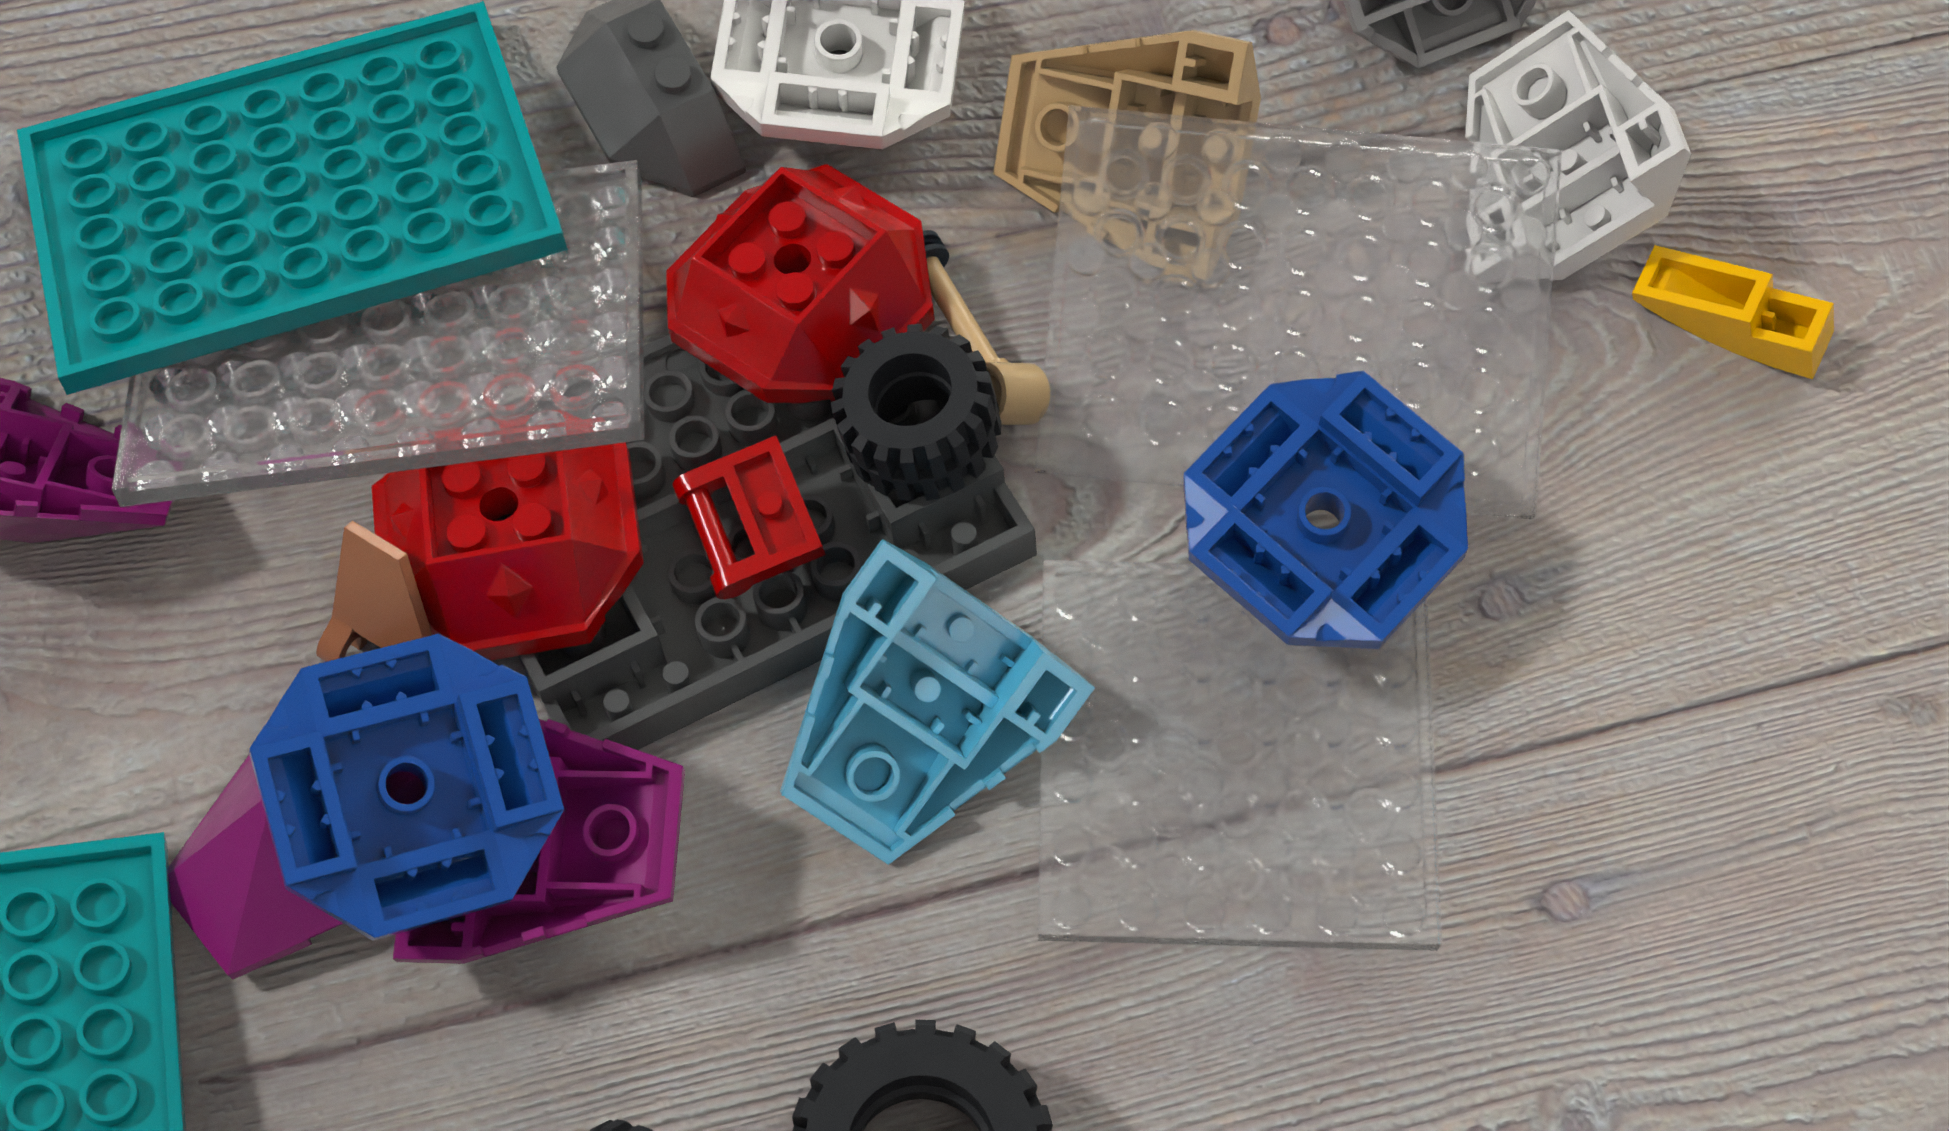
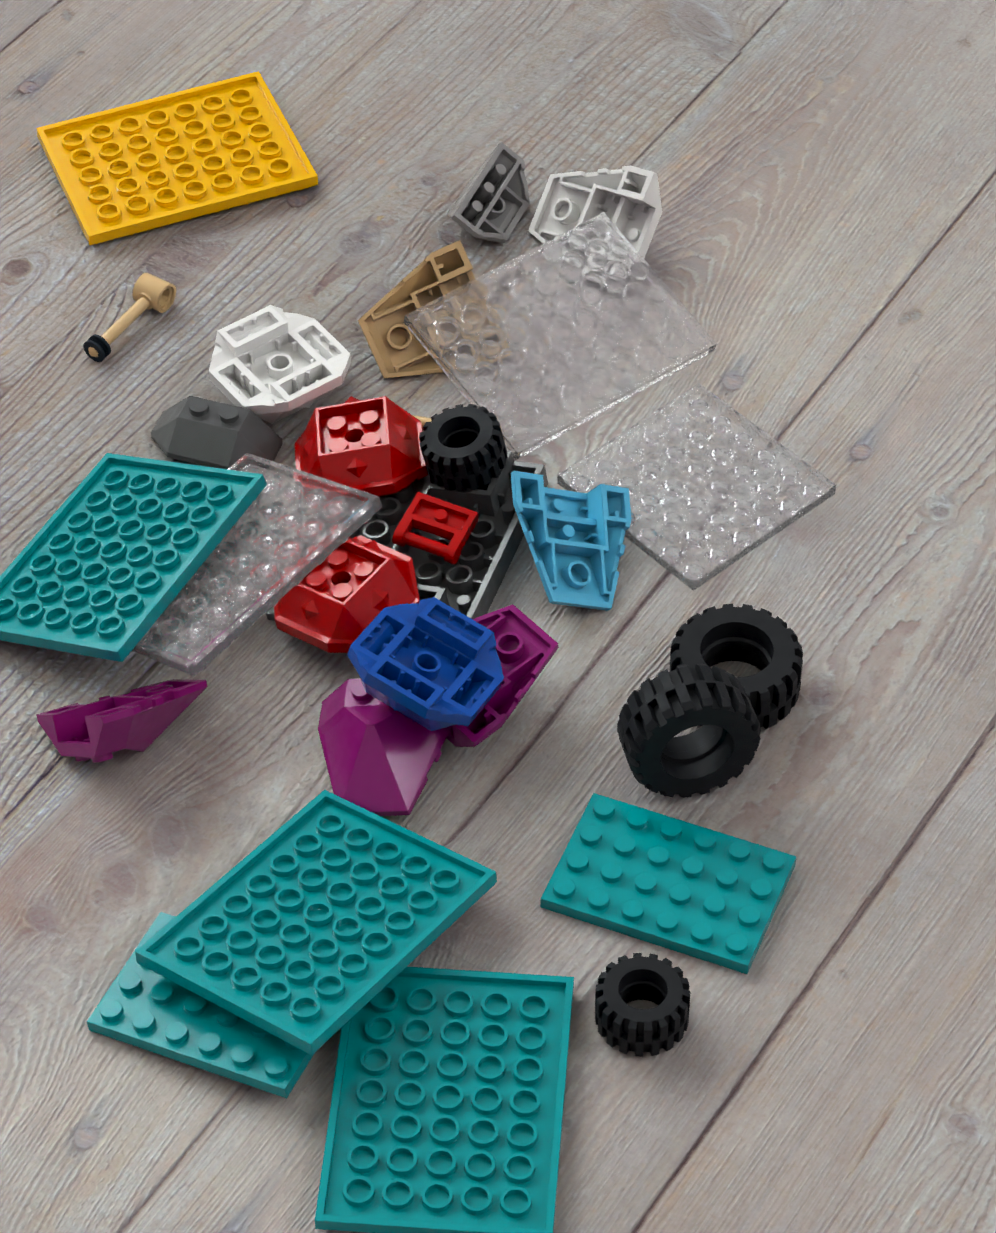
camera: 40 degrees left, 20 degrees down
nougat flag [316,520,432,662] -> none
blue piece [1183,371,1468,649] -> none
yellow slope [1632,245,1834,379] -> none

